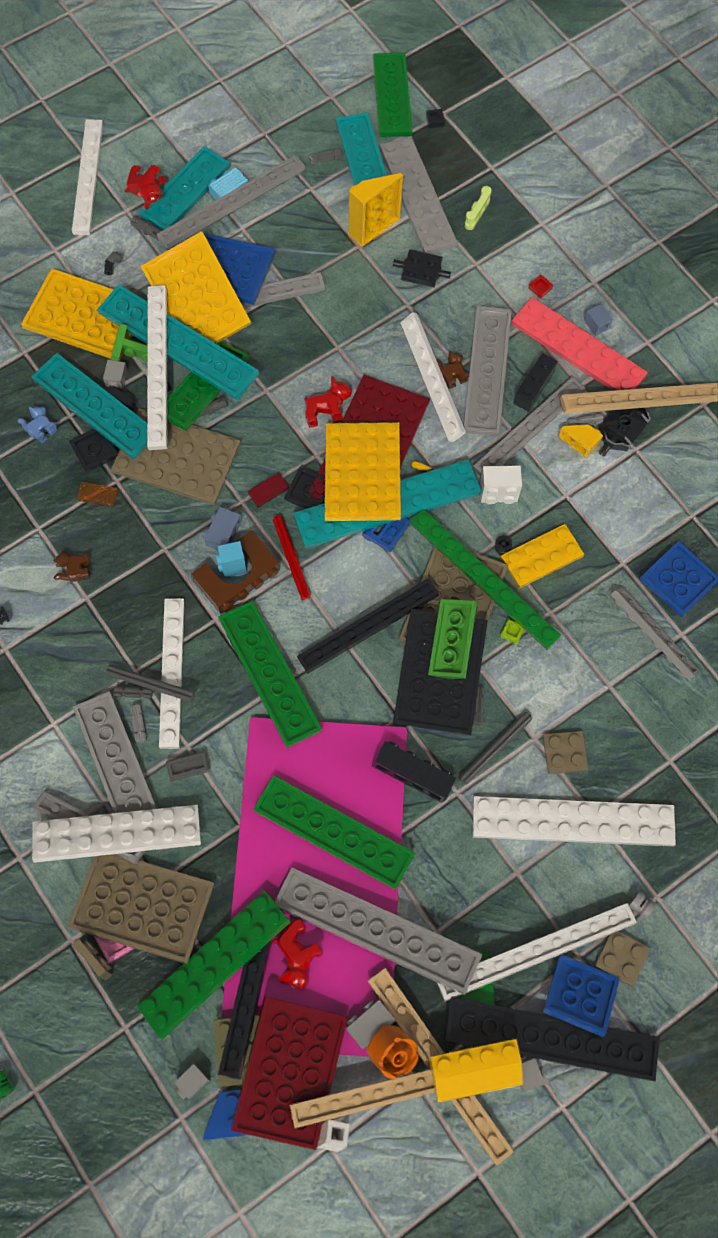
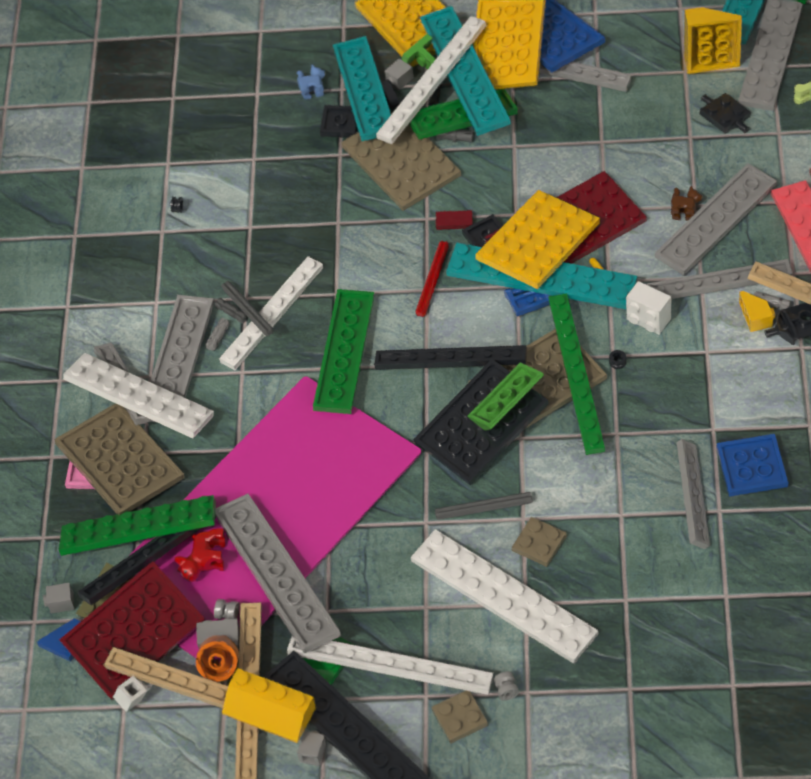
camera: 45 degrees right, 15 degrees down
reddish brown animal [53,551,90,582] -> none
dark tan plate [72,939,112,981] -> none
clear orange tile [77,482,118,508] -> none
dark grey plate [166,751,210,782] -> none
reddish brown arch [191,530,280,614] -> none
sand blue brick [203,507,242,550] -> none
medium azure brick [215,541,247,578] -> none
green plate [253,775,415,891] -> none
red animal [304,376,352,428] -> none
black brick [371,741,456,803] -> none
white plate [400,312,466,442] -> none
dark grey axle [473,687,484,725] -> none
yellow plate [500,524,584,589] -> none
lime tile [500,619,524,645] -> none
black brick [513,353,558,412] -> none
blue plate [543,954,620,1037] -> none
none -> light grey wheel [214,599,240,619]

